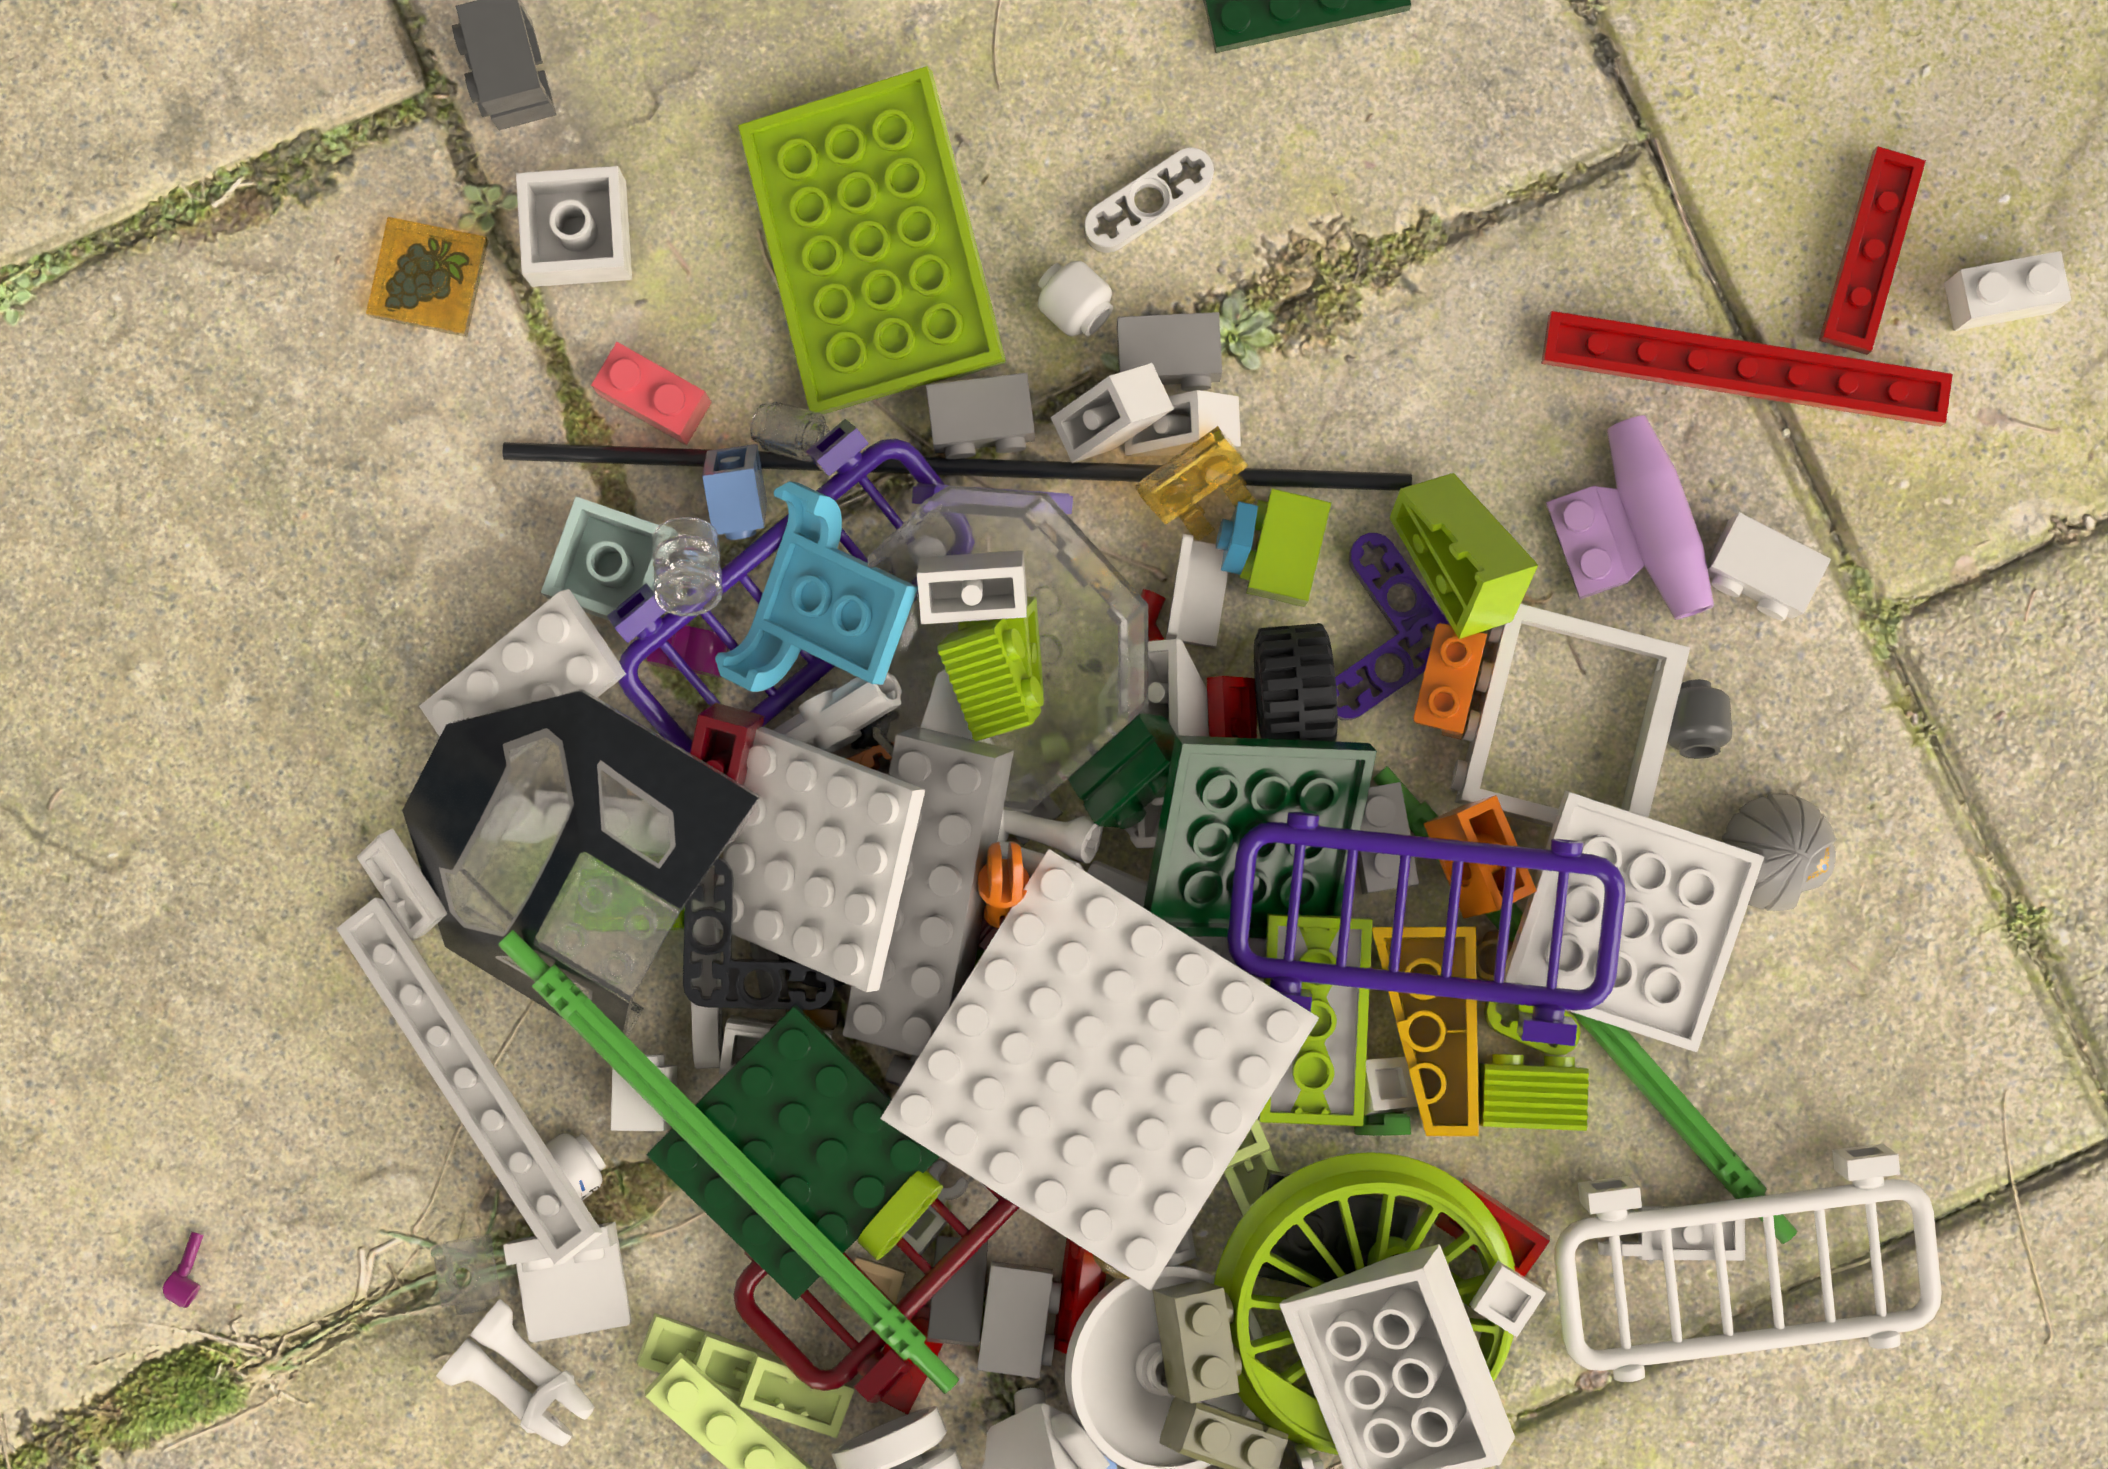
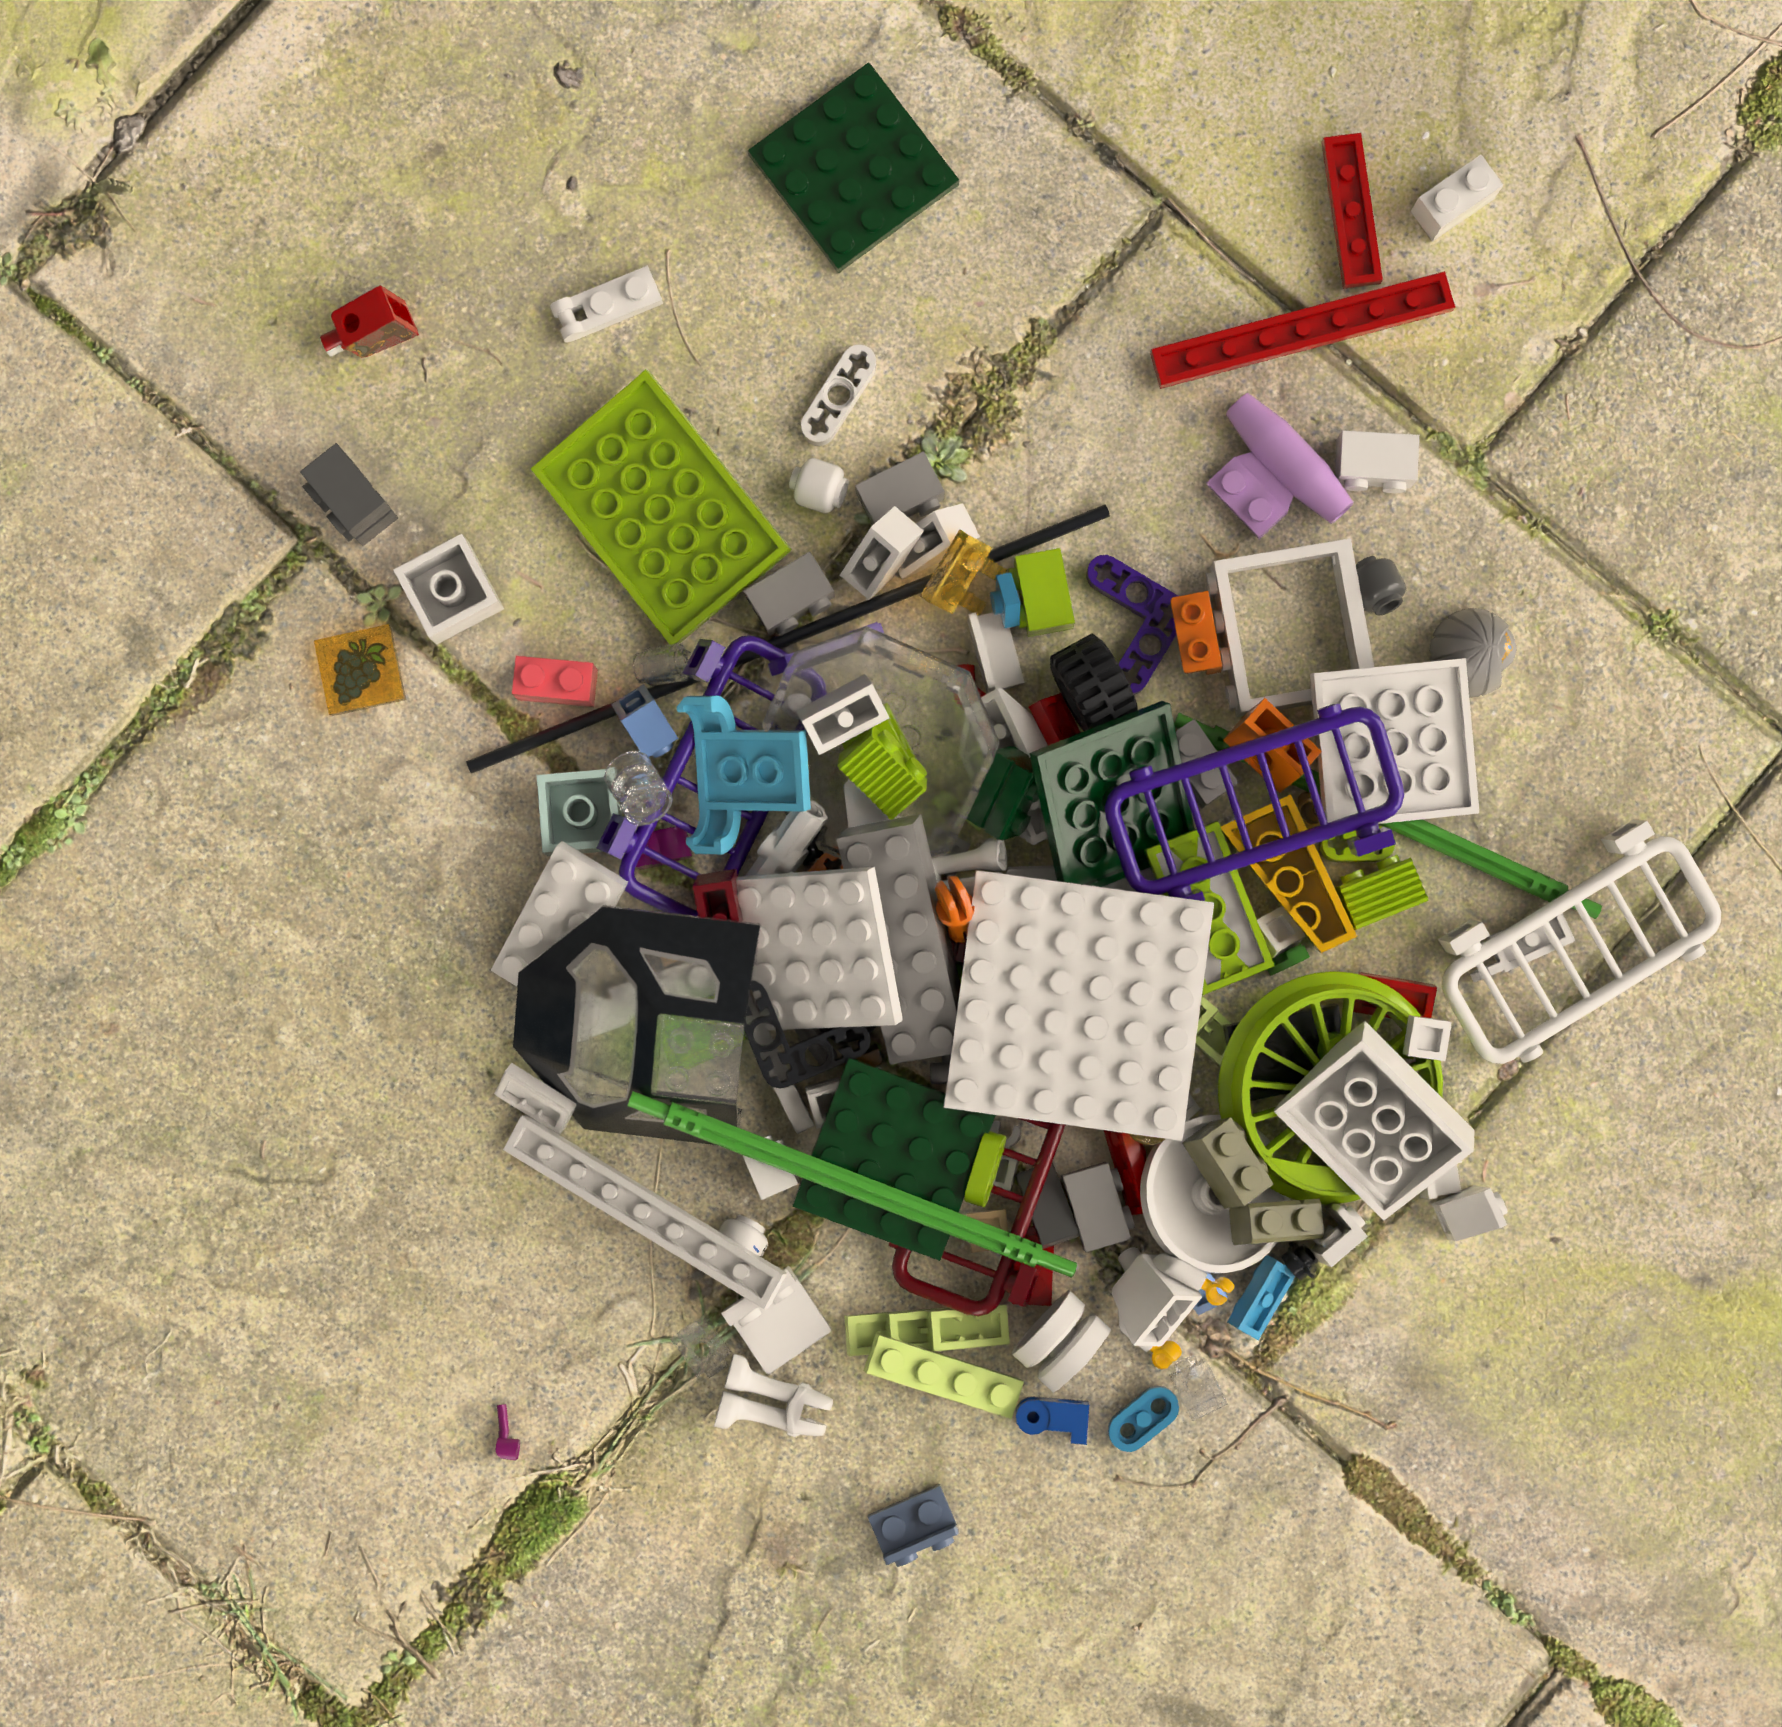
camera: 25 degrees left, 0 degrees up
lime wedge [1389,473,1538,639] -> none

